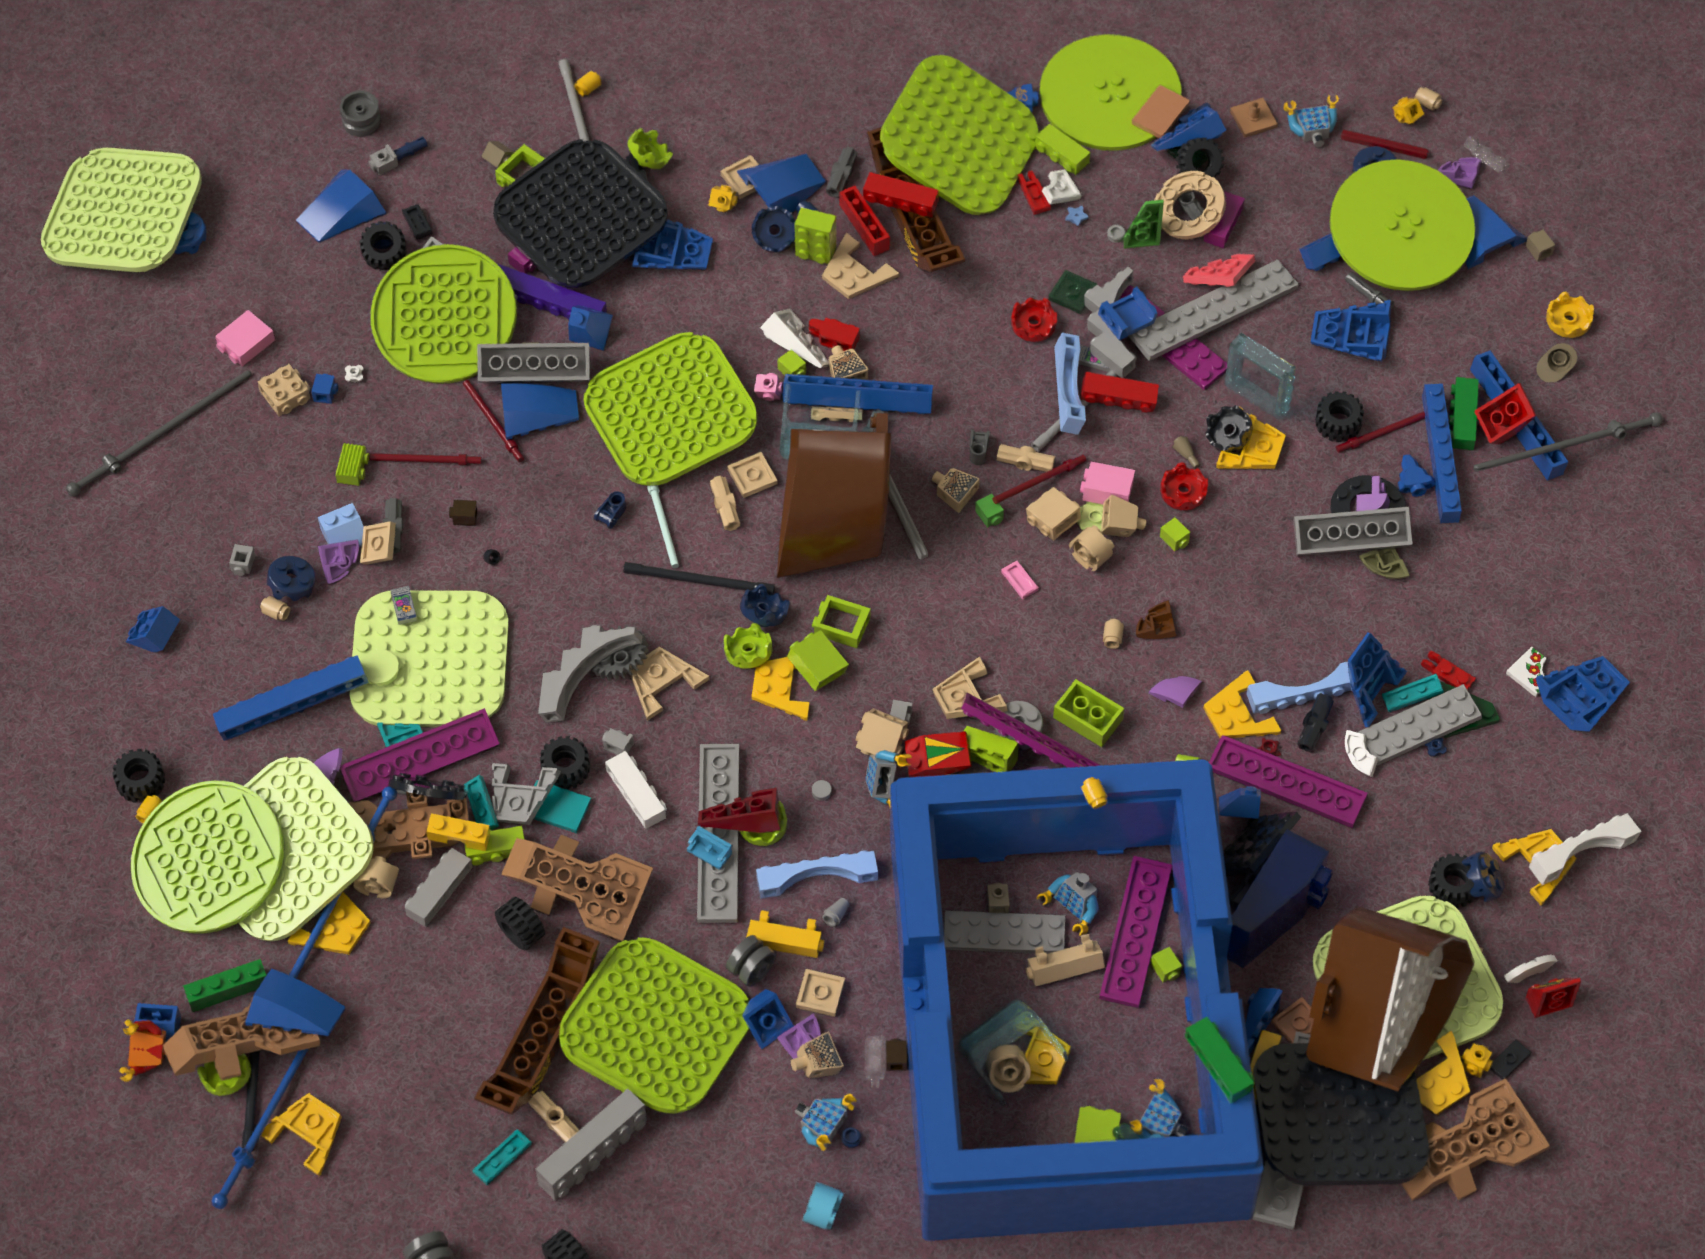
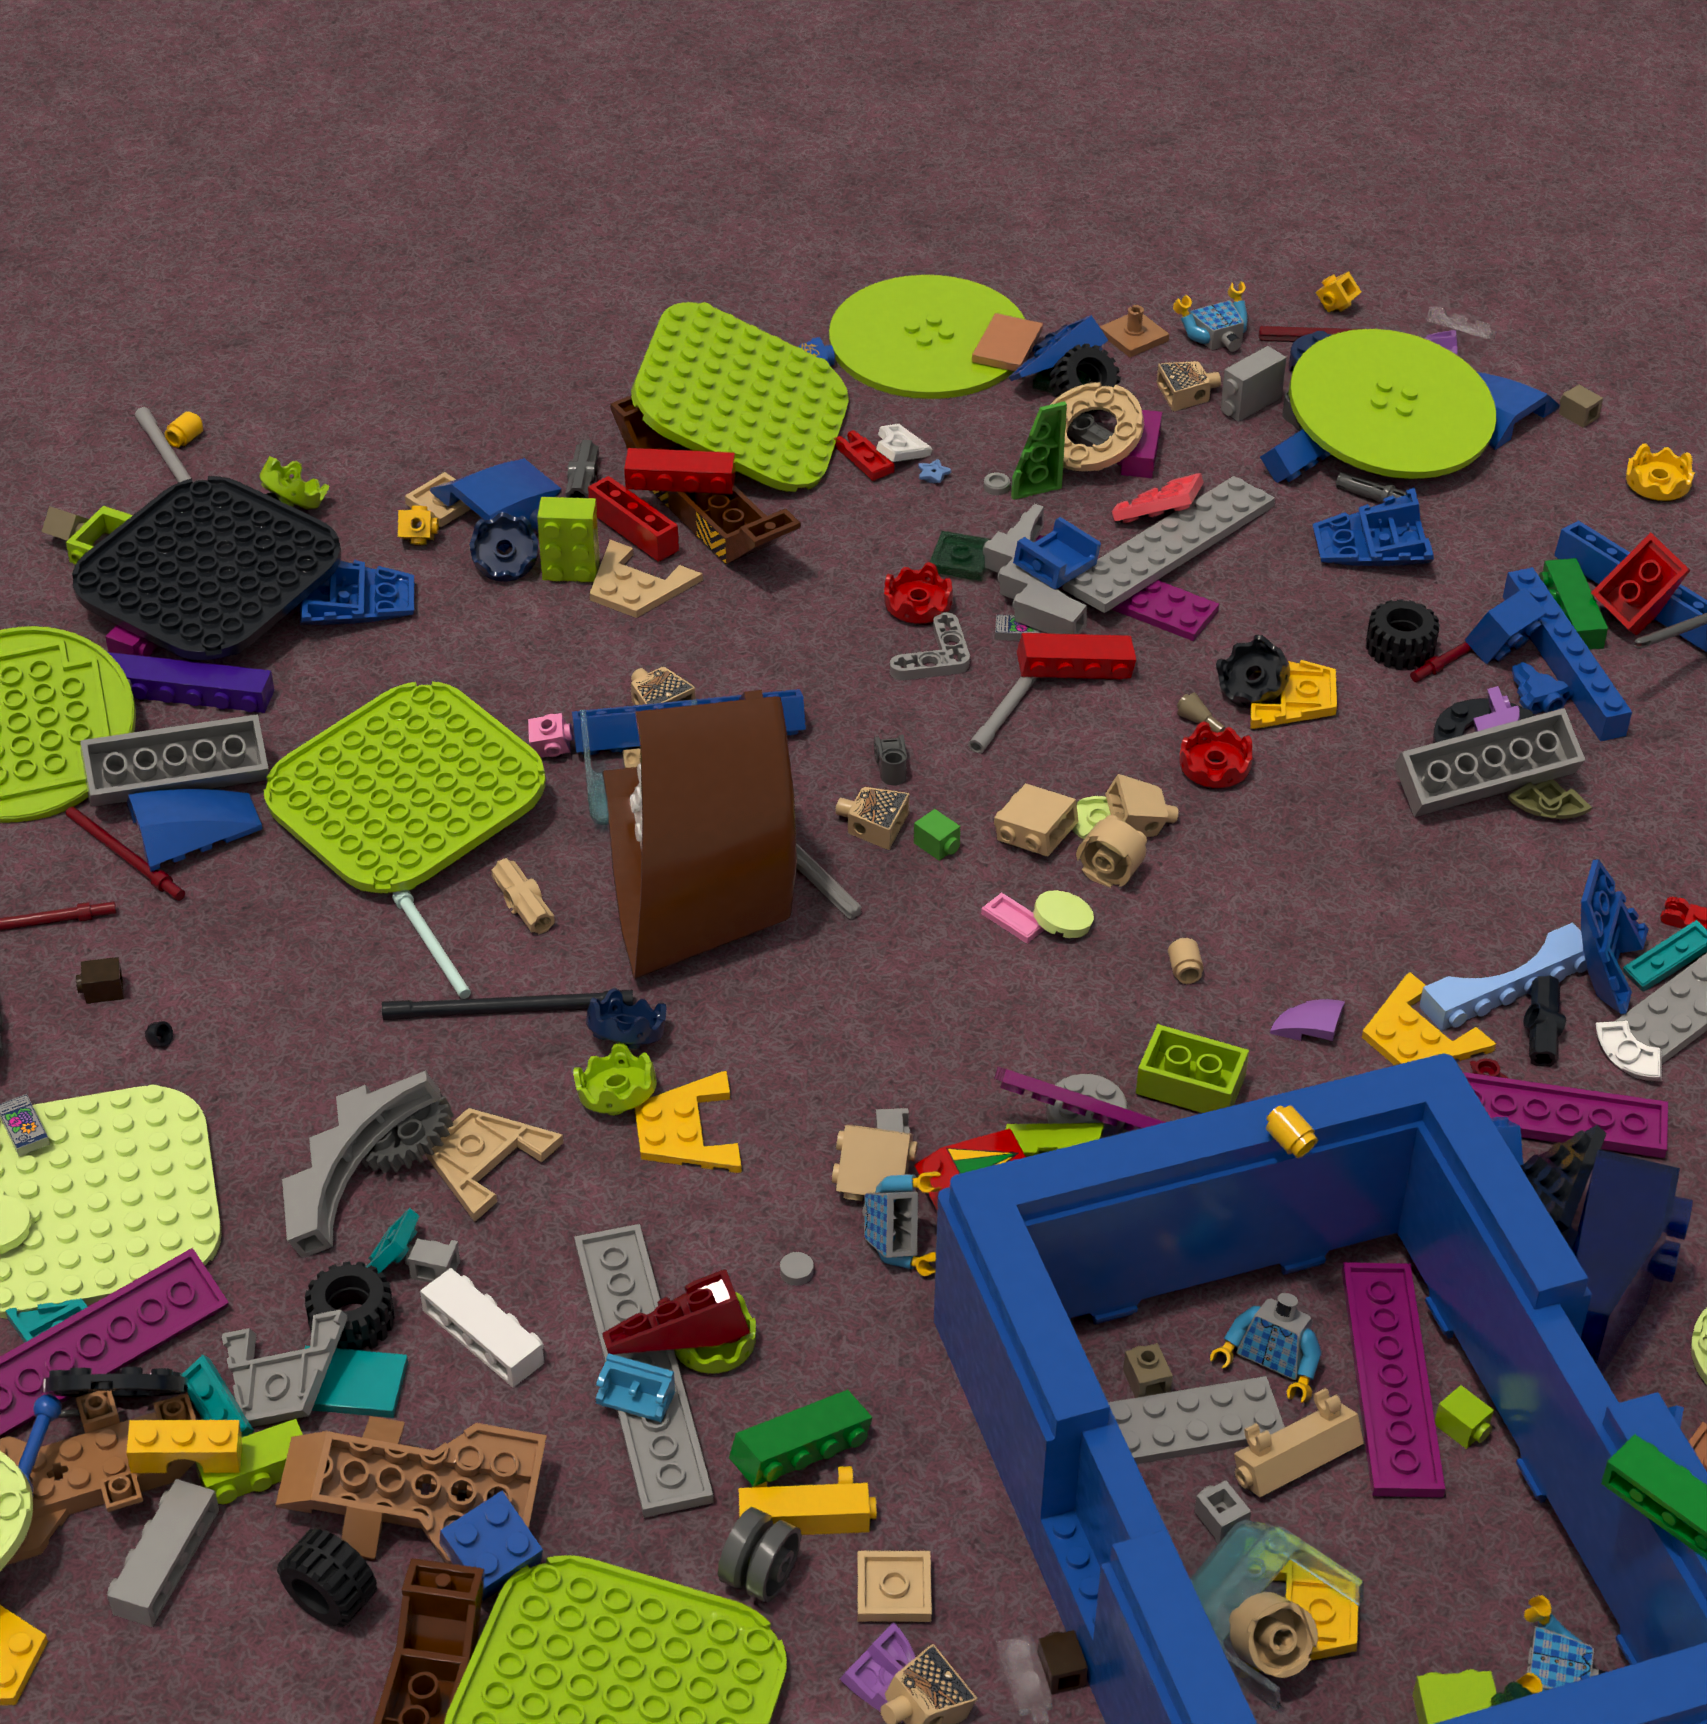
camera: 15 degrees left, 15 degrees down
tan brick [354,856,399,899] -> none
blue slope [568,305,613,351] -> none
dark blue piece [594,491,626,529] -> none
tan plate [727,452,777,498] -> none
blue slope [742,989,794,1049] -> none
light blue arch [756,850,878,899] -> none
white wedge [760,309,829,368] -> none
lime brick [777,349,806,375] -> none
lime brick [787,630,849,691] -> none
red hinge [809,318,860,351] -> none
lime window [812,595,871,648] -> none
light grey cone [822,898,850,927] -> none
tan wing [933,657,1008,719] -> none
dark red bar [992,455,1086,504] -> none
tan piece [997,444,1055,472] -> none
lime brick [1035,124,1090,175] -> none
light blue arch [1054,333,1086,434] -> none
bright pink brick [1080,462,1135,504] -> none
reddish brown brick [1136,600,1177,639] -> none
lime brick [1160,517,1190,551] -> none
clear light blue window [1224,333,1296,420] -> none
tan brick [1415,87,1442,111] -> none
dark tan piece [1536,343,1577,382] -> none
none -> teal wing [366,1208,419,1273]
none -> blue brick [439,1491,543,1601]
none -> green brick [729,1389,873,1487]
none -> light grey beam [890,612,970,680]
none -> yellowish green tile [1033,890,1094,938]
none -> tan torso [1157,361,1221,411]
none -> light grey brick [1195,1480,1251,1546]
none -> light grey brick [1220,346,1286,422]
none -> blue brick [1465,588,1547,664]

